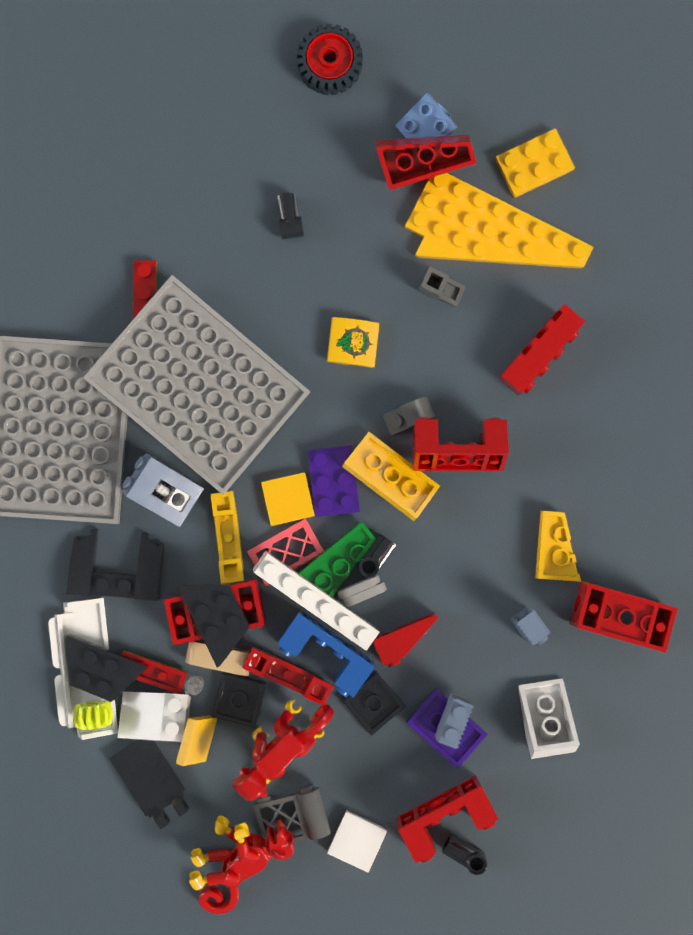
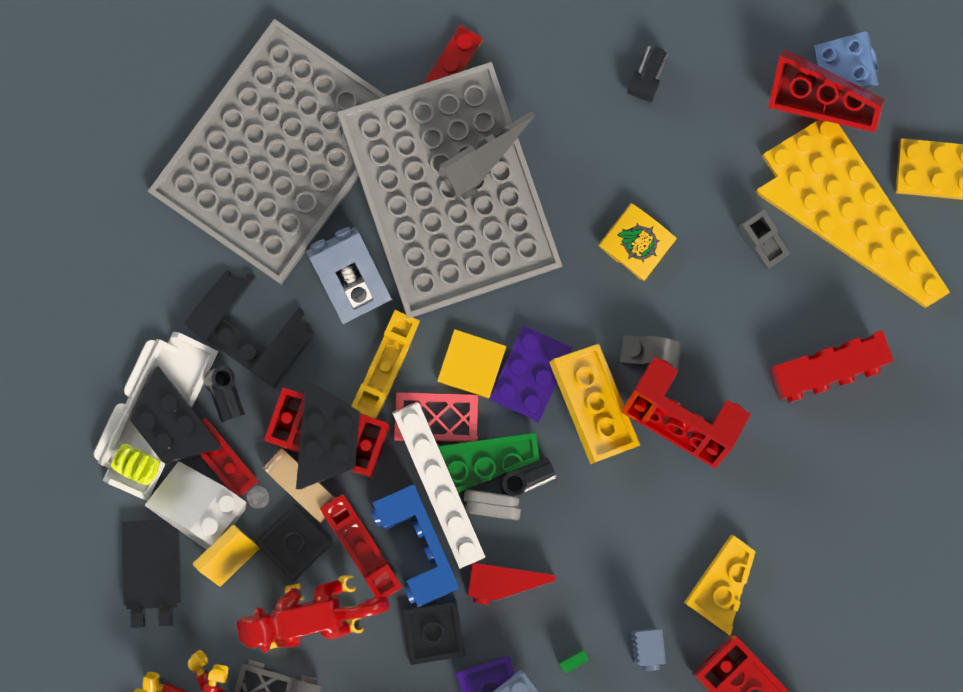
camera: 30 degrees right, 5 degrees down
none -> black piece [204,366,245,423]
none -> dark grey wedge [438,111,535,200]
none -> green tile [559,650,589,673]

